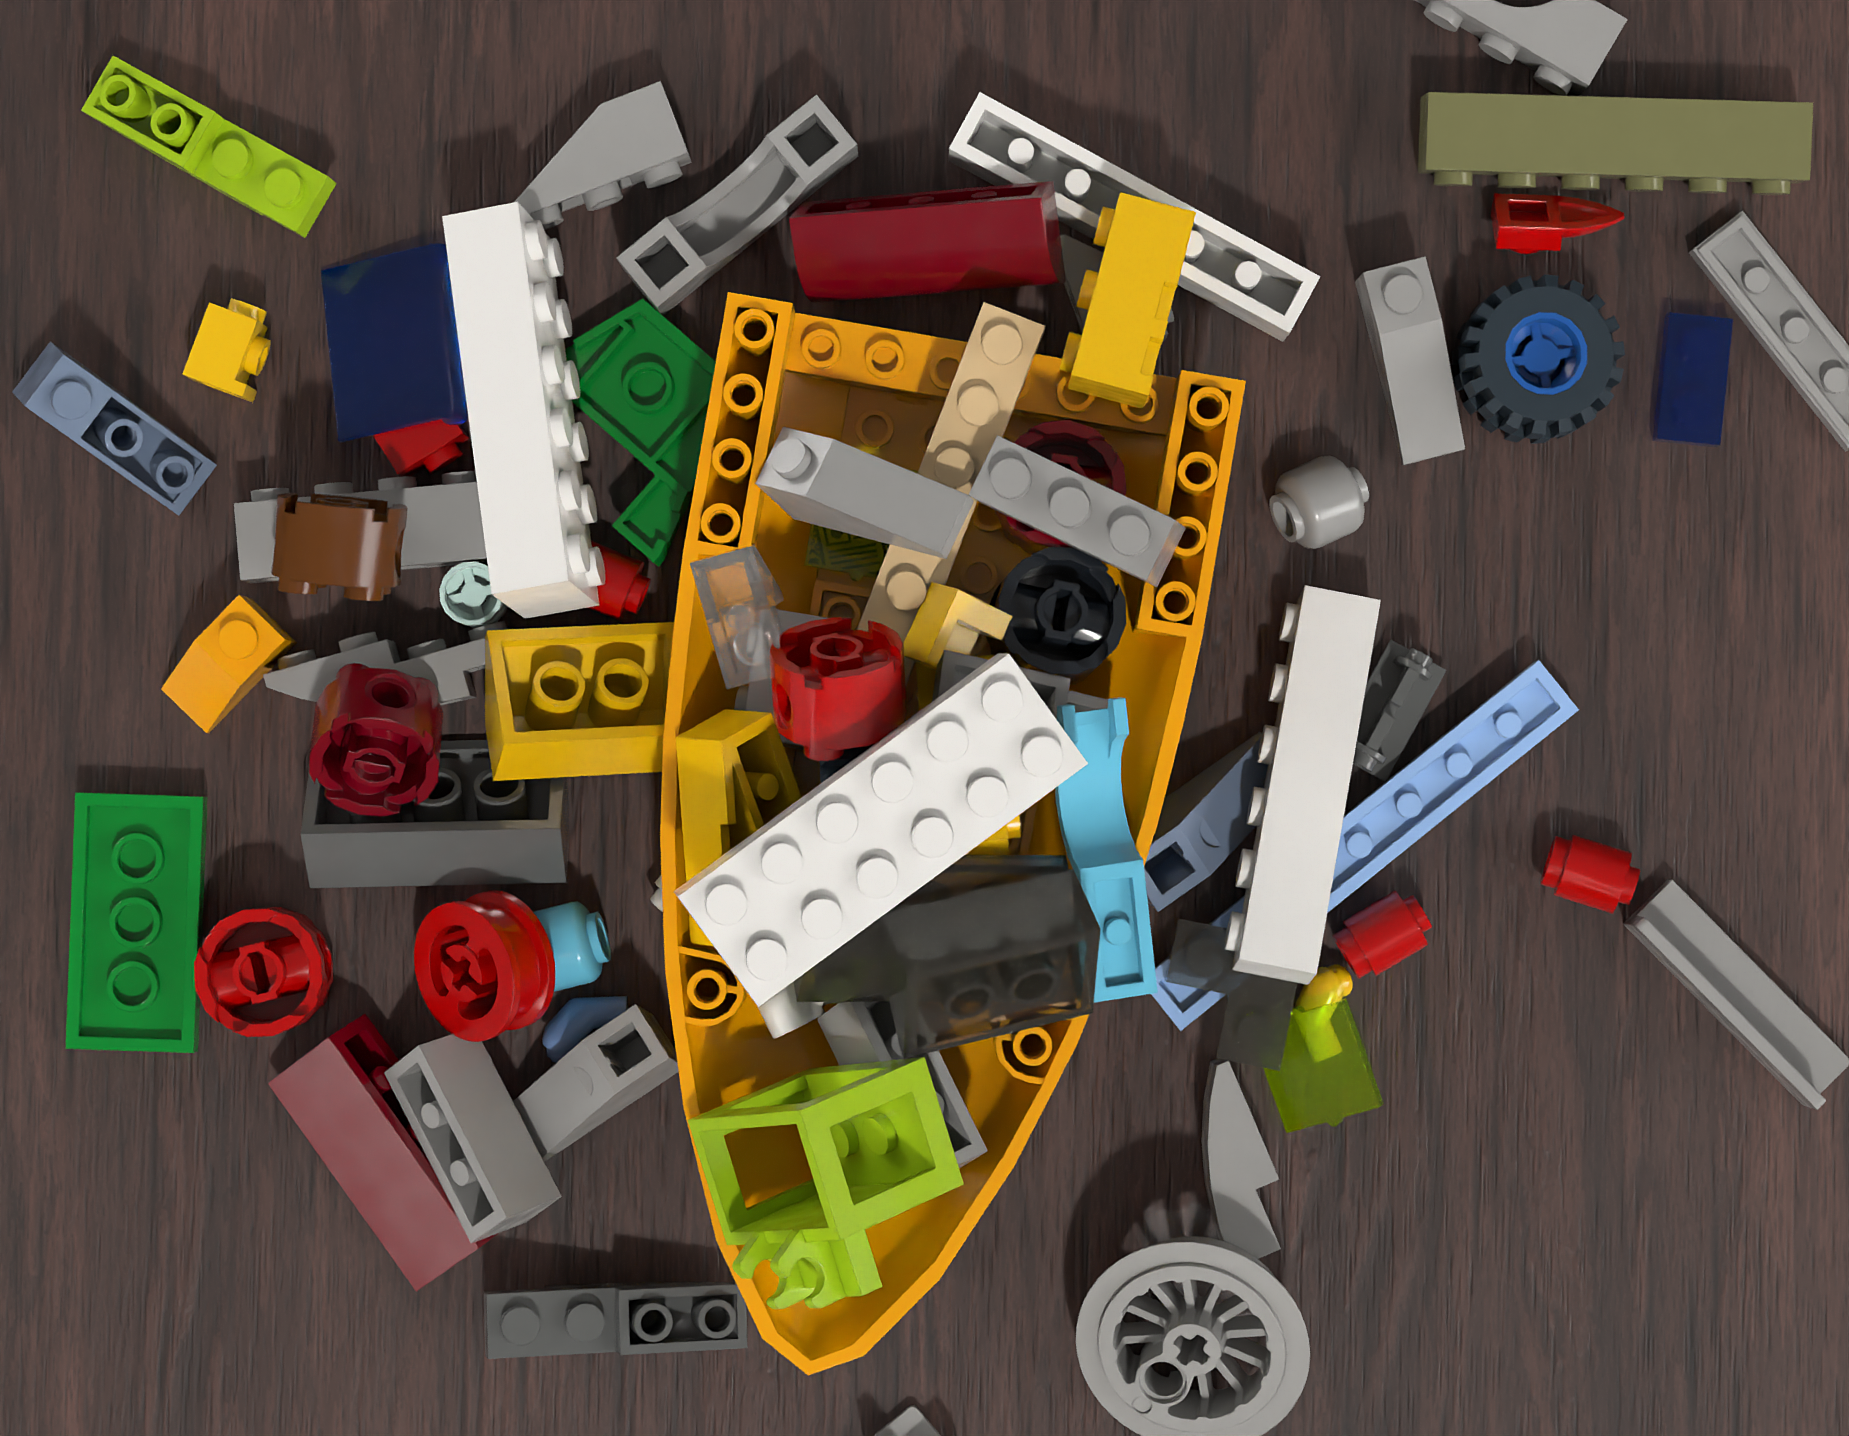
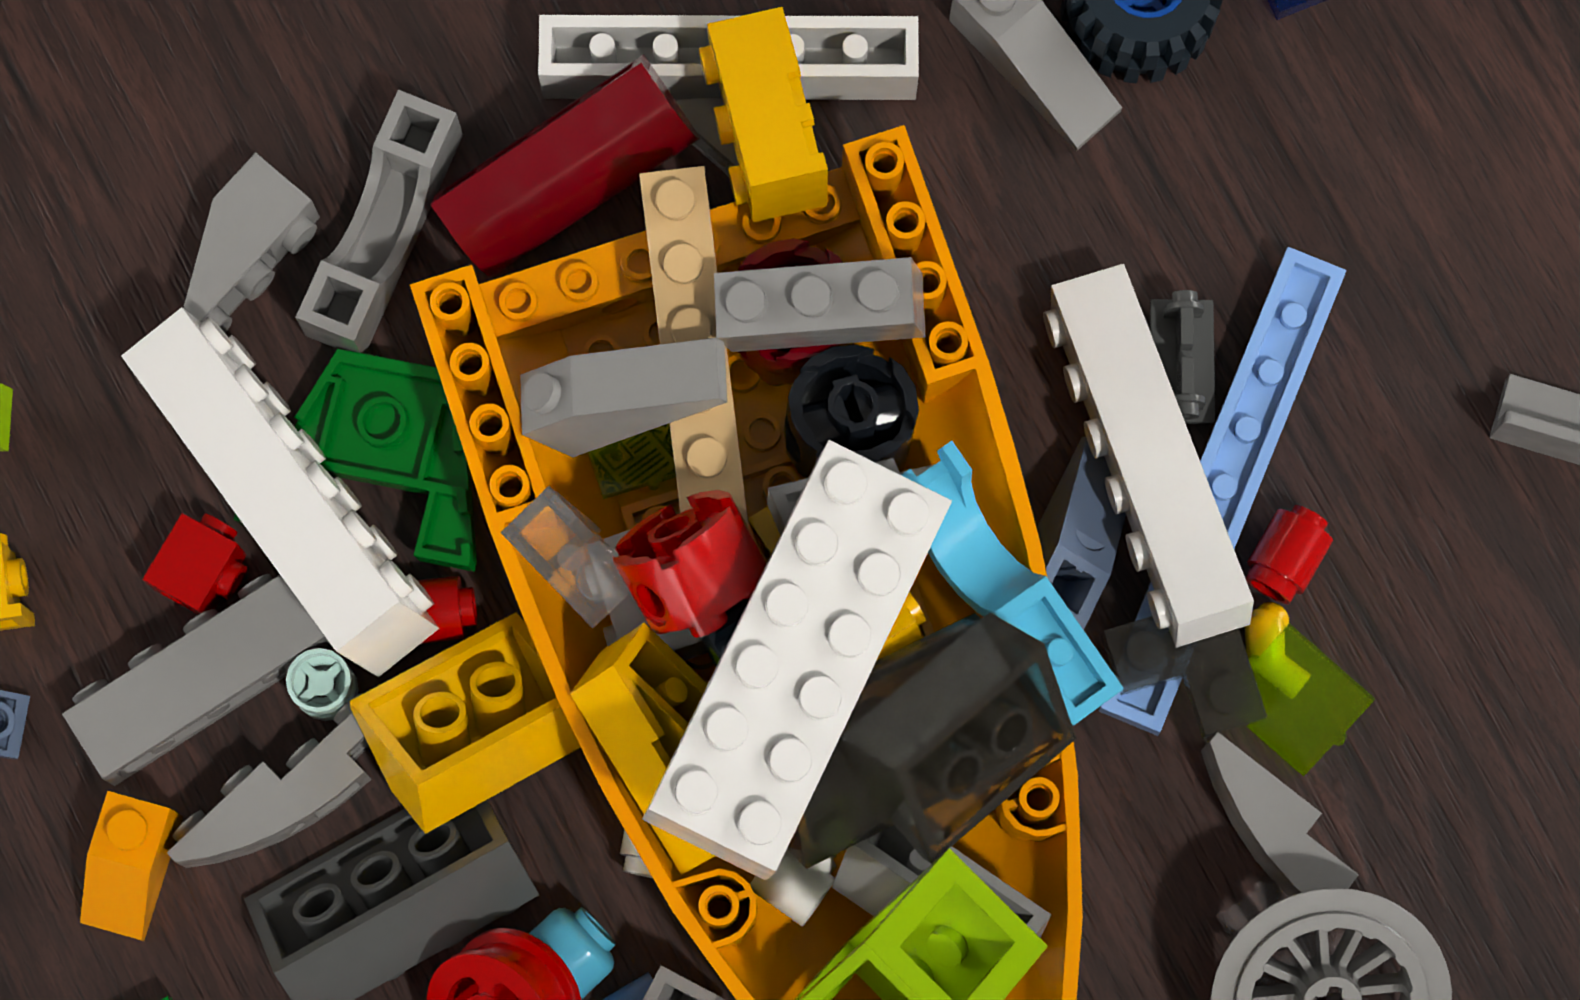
camera: 30 degrees left, 10 degrees down
reddish brown brick [271,493,408,601] -> none
dark red brick [309,663,443,816] -> none
clear blue piece [321,243,468,443] -> none
yellow panel [903,582,1012,671] -> none
light grey head [1269,456,1369,549] -> none
red brick [1540,835,1640,914] -> none

